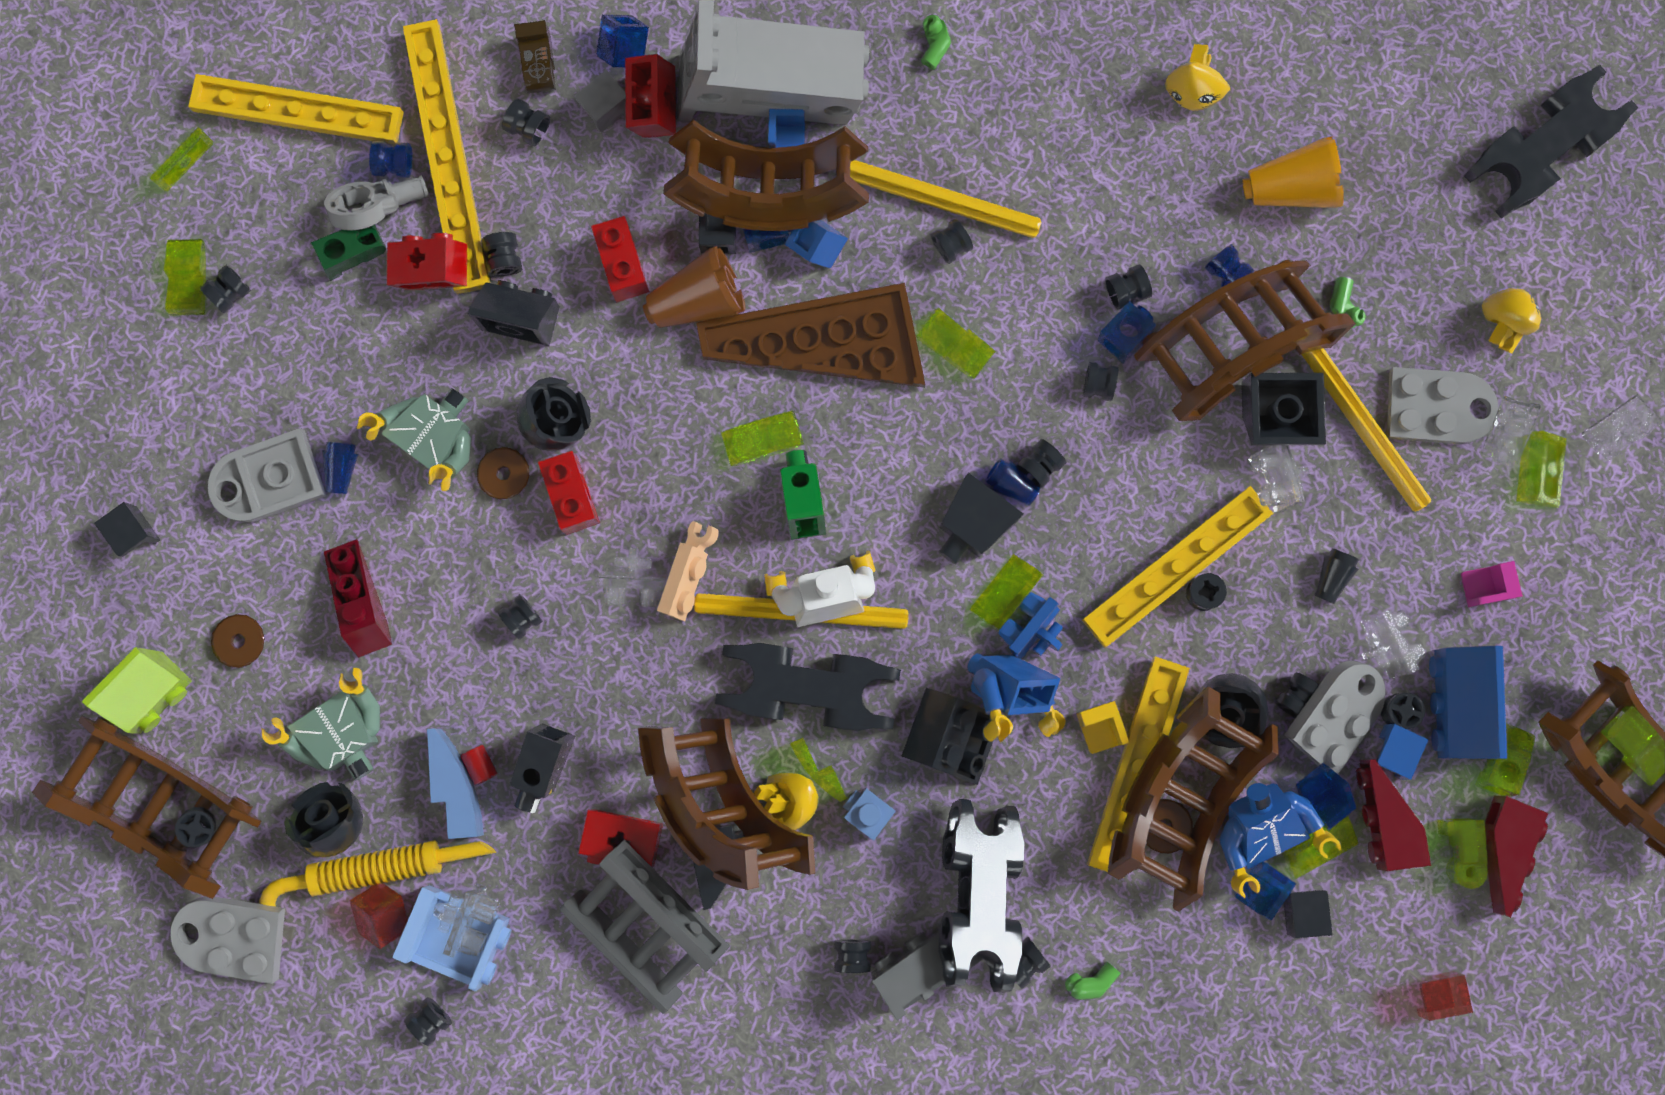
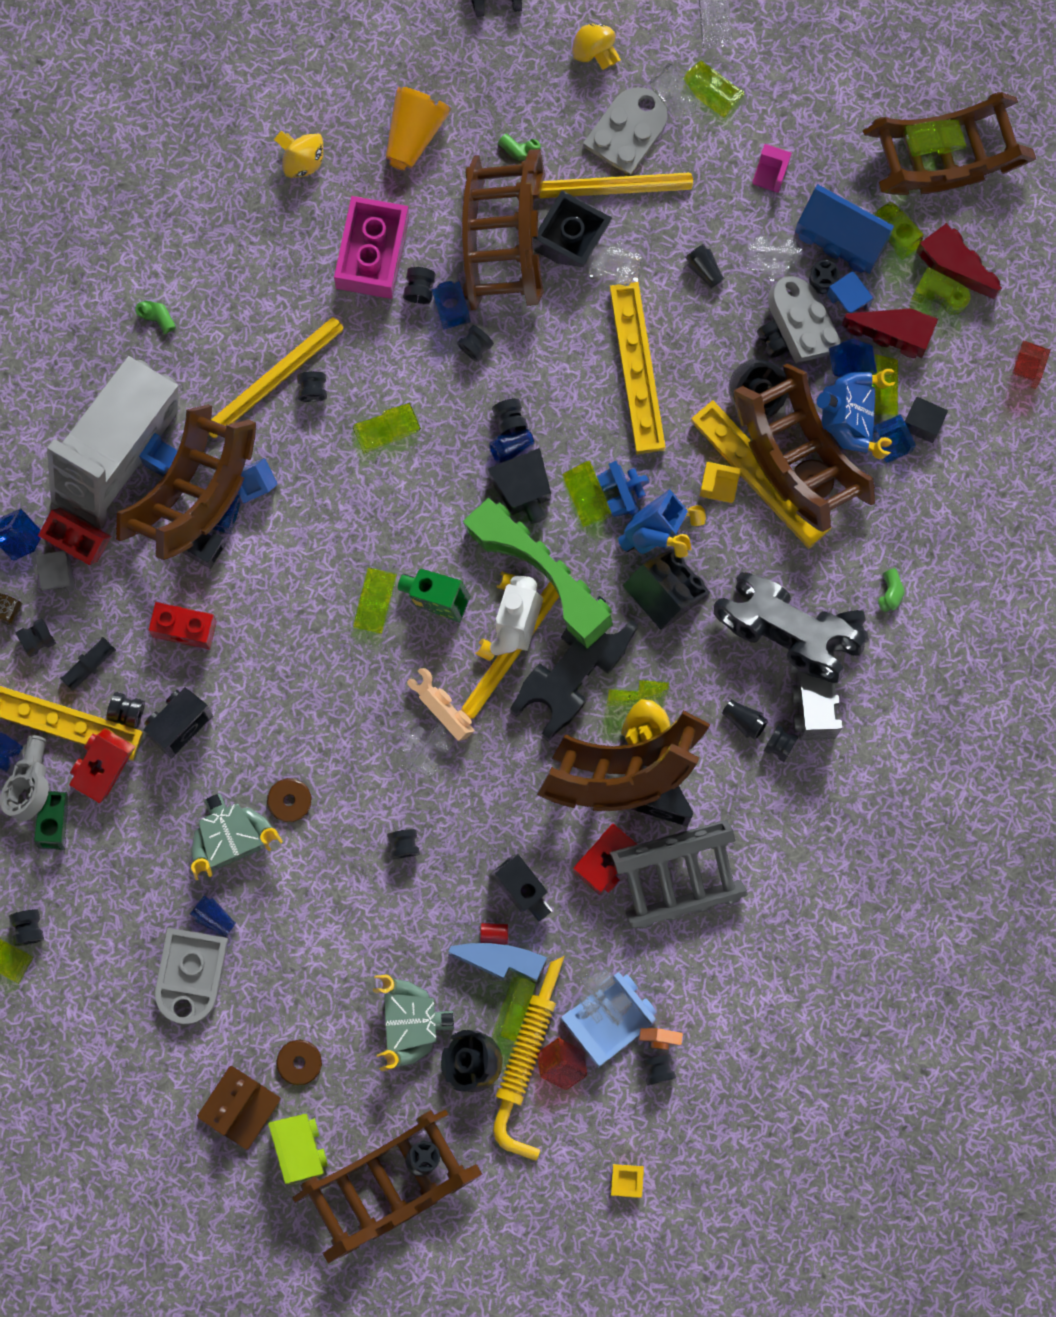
camera: 65 degrees left, 5 degrees down
black panel [94,502,160,557] -> none
light grey plate [171,897,285,984] -> none
dark red slope [324,539,392,658] -> none
black cylinder [516,377,591,452] -> none
red brick [538,450,600,535] -> none
dark orange cone [643,246,746,328] -> none
reddish brown wing [696,283,926,388] -> none
medium blue brick [843,788,896,841] -> none
black wheel [1186,573,1227,611] -> none
clear blue wheel [1204,244,1255,287] -> none
none -> black pin [60,637,116,692]
none -> reddish brown bracket [197,1066,281,1150]
none -> dark pink brick [334,196,409,299]
none -> bright green arch [463,498,613,649]
none -> clear neon green slope [492,977,536,1042]
none -> yellow plate [611,1164,644,1198]
none -> orange plate [639,1028,683,1050]
none -> black cone [722,699,768,740]

